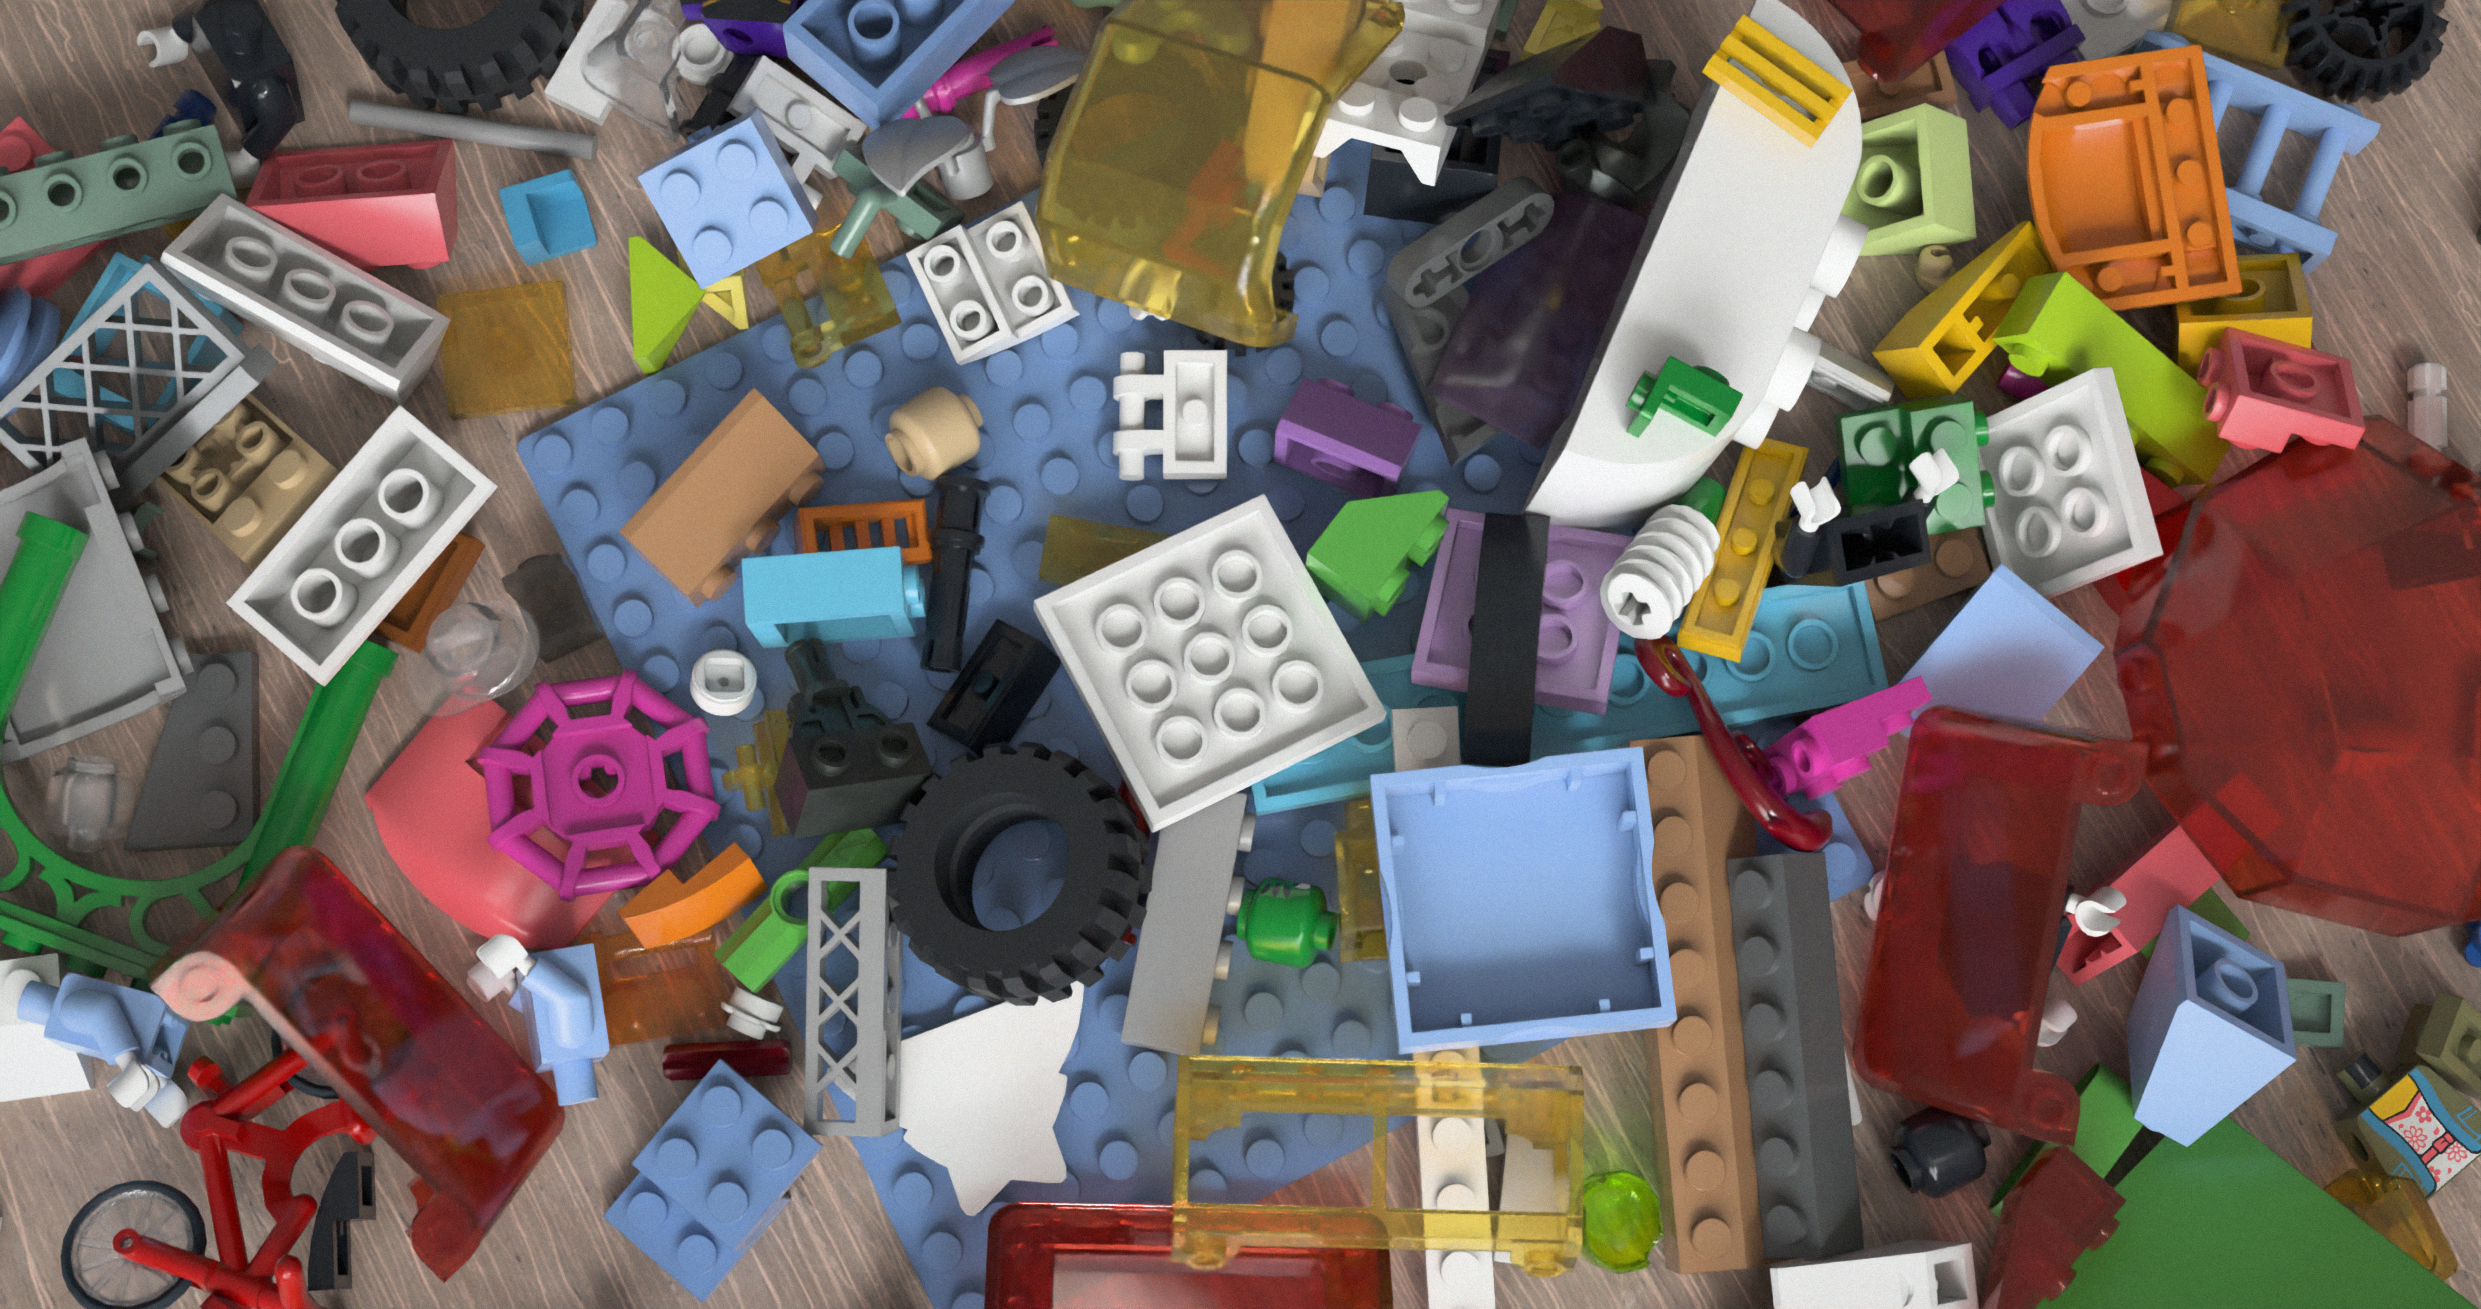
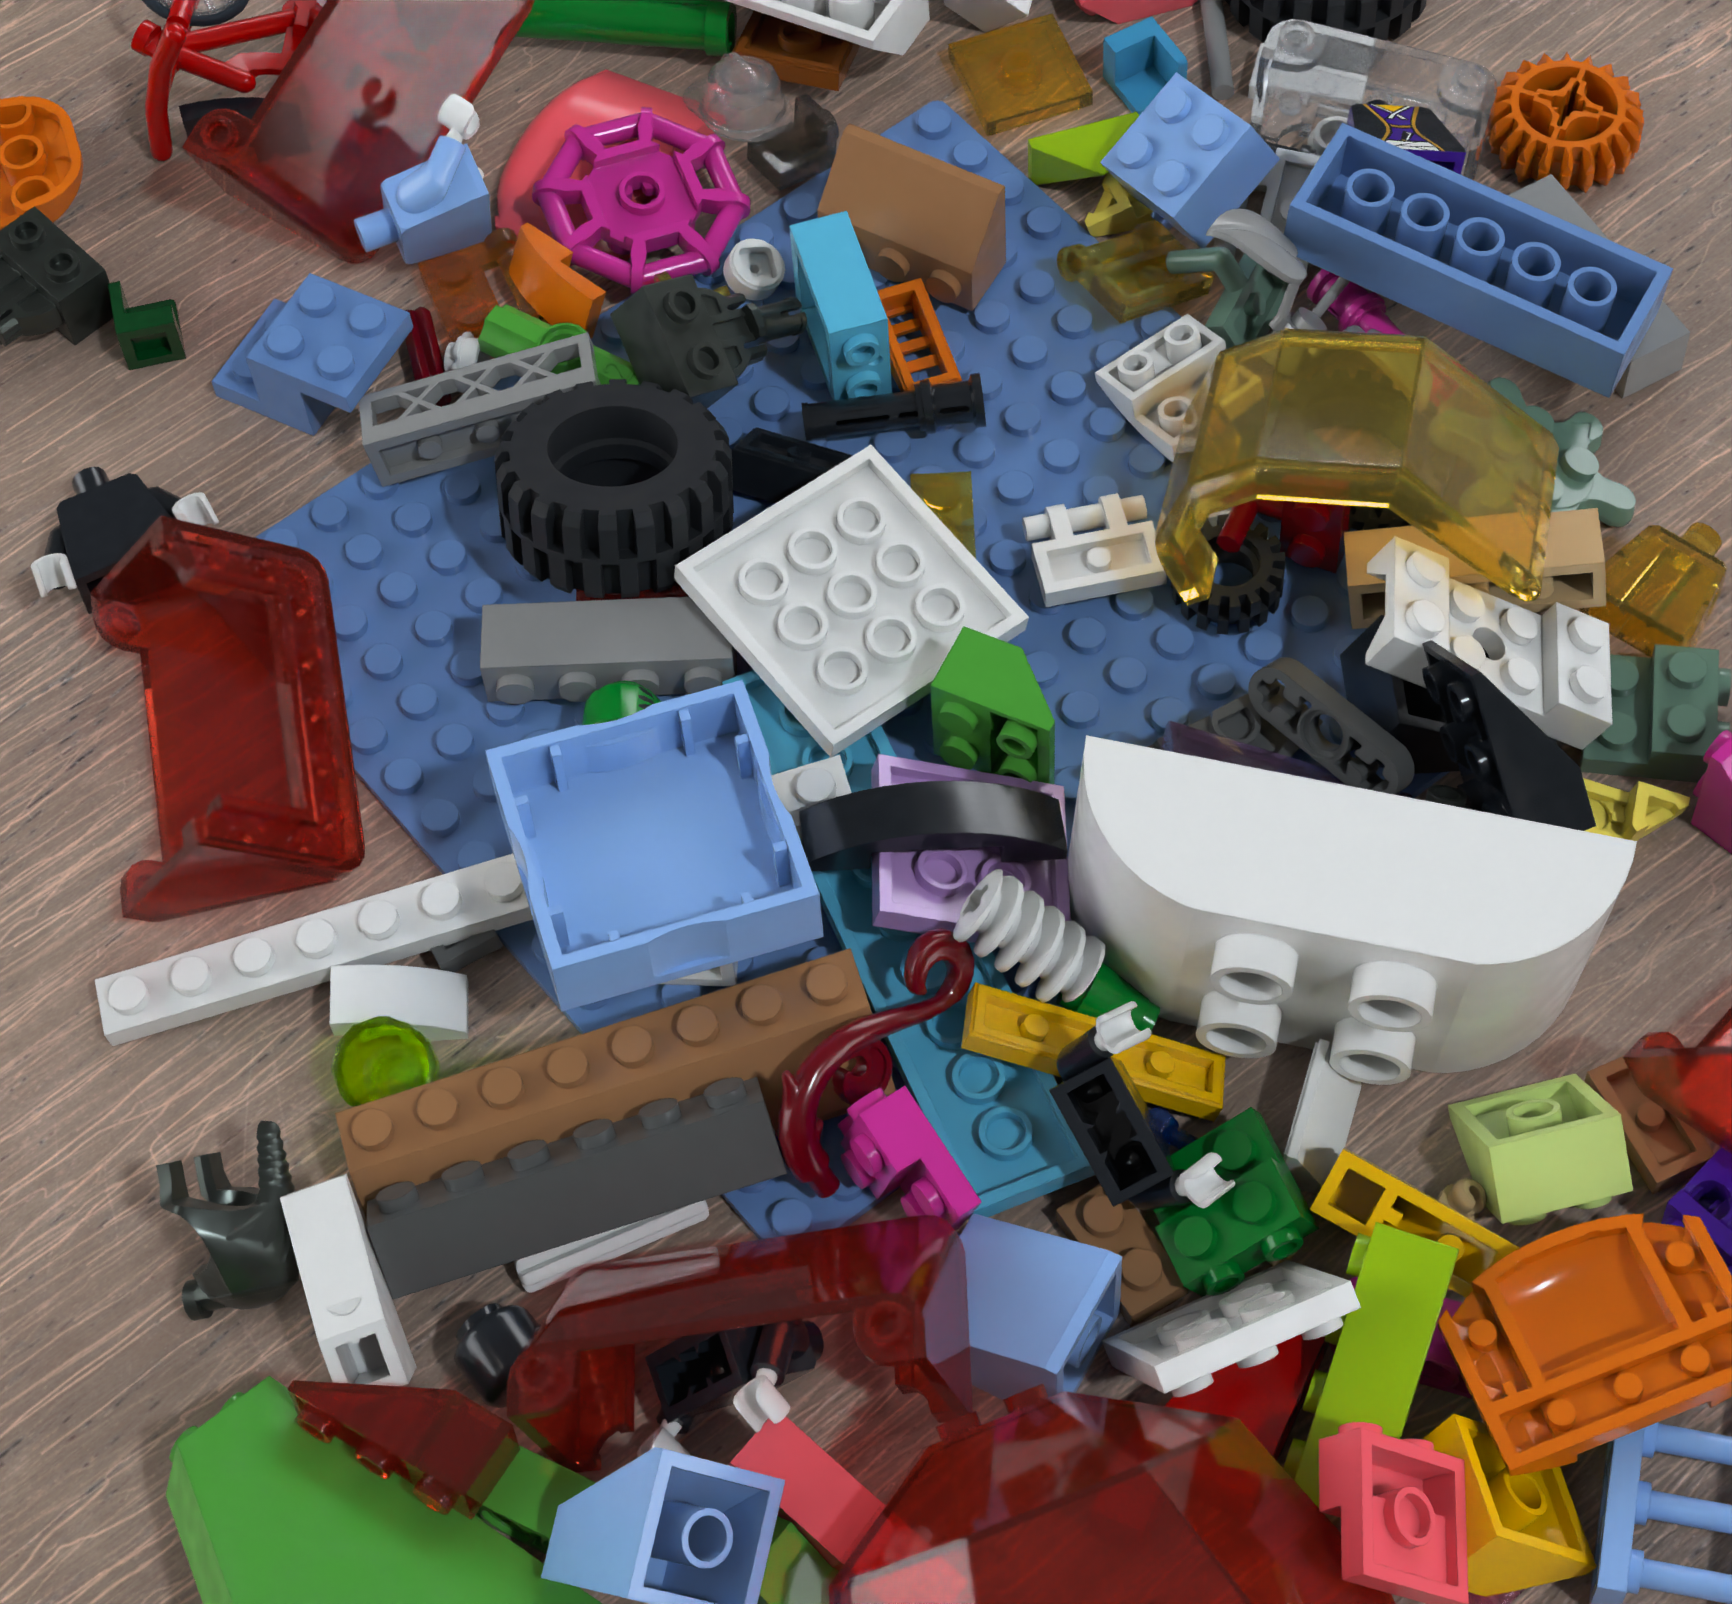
camera: 85 degrees right, 20 degrees down
white sticker [826,981,1084,1216] -> none
tan head [885,386,983,481] -> none
clear yellow windscreen [1171,1055,1584,1278] -> none
medium lavender slope [1274,378,1422,499] -> none
green bracket [1625,355,1744,438] -> none
yellow tile [1702,14,1853,148] -> none

